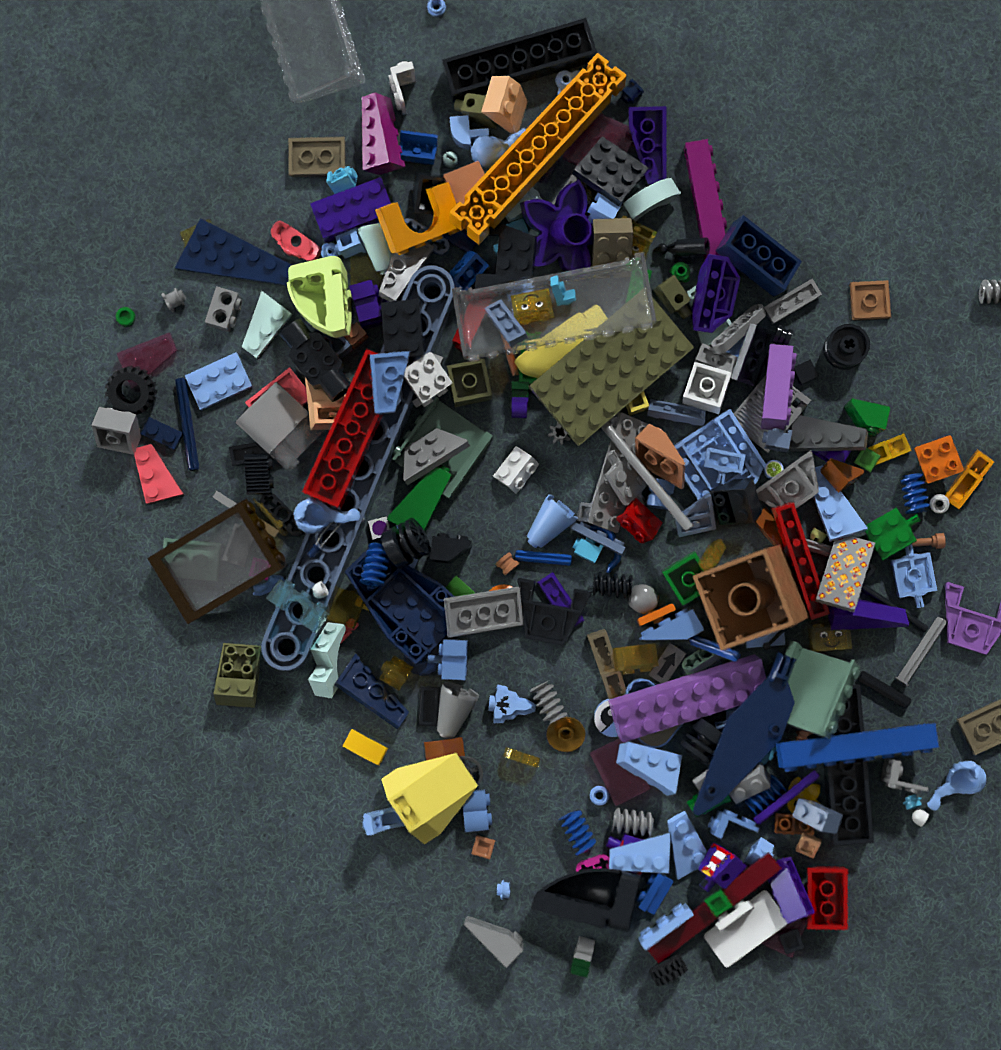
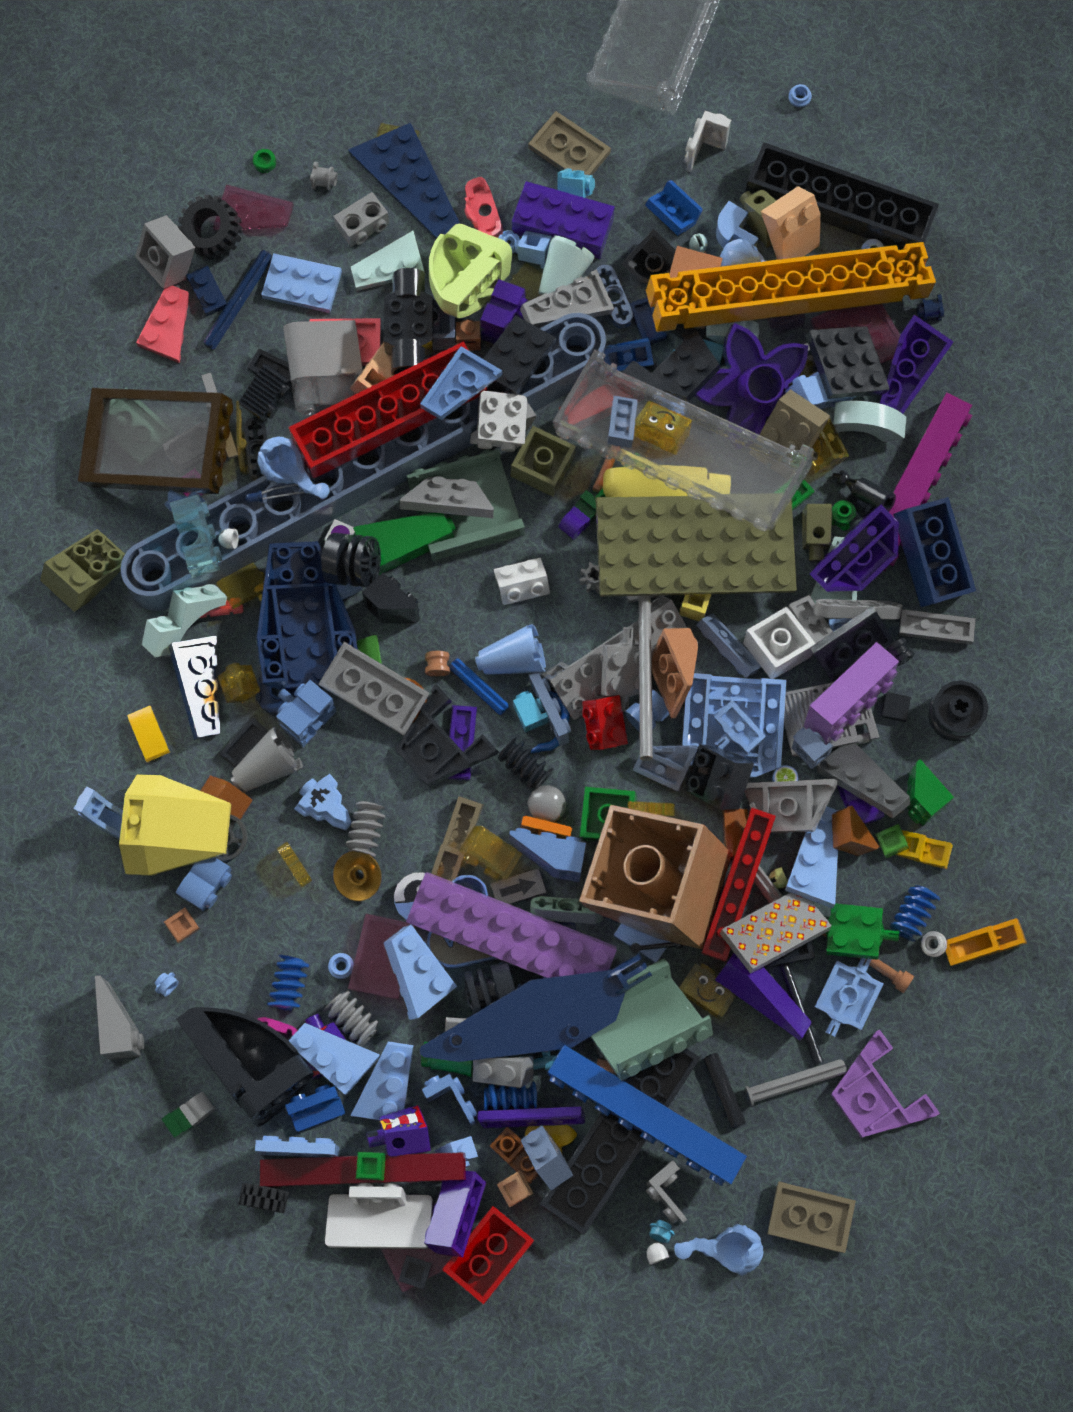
camera: 30 degrees right, 10 degrees down
blue piece [360,543,390,586] -> none
magenta wedge [362,93,405,175] -> none
light orange arch [375,182,459,255] -> none
medium azure bracket [550,275,576,306] -> none
blue axle [689,635,741,662] -> none
medium nougat tile [850,280,891,321] -> none
orange bracket [914,435,964,484] -> none

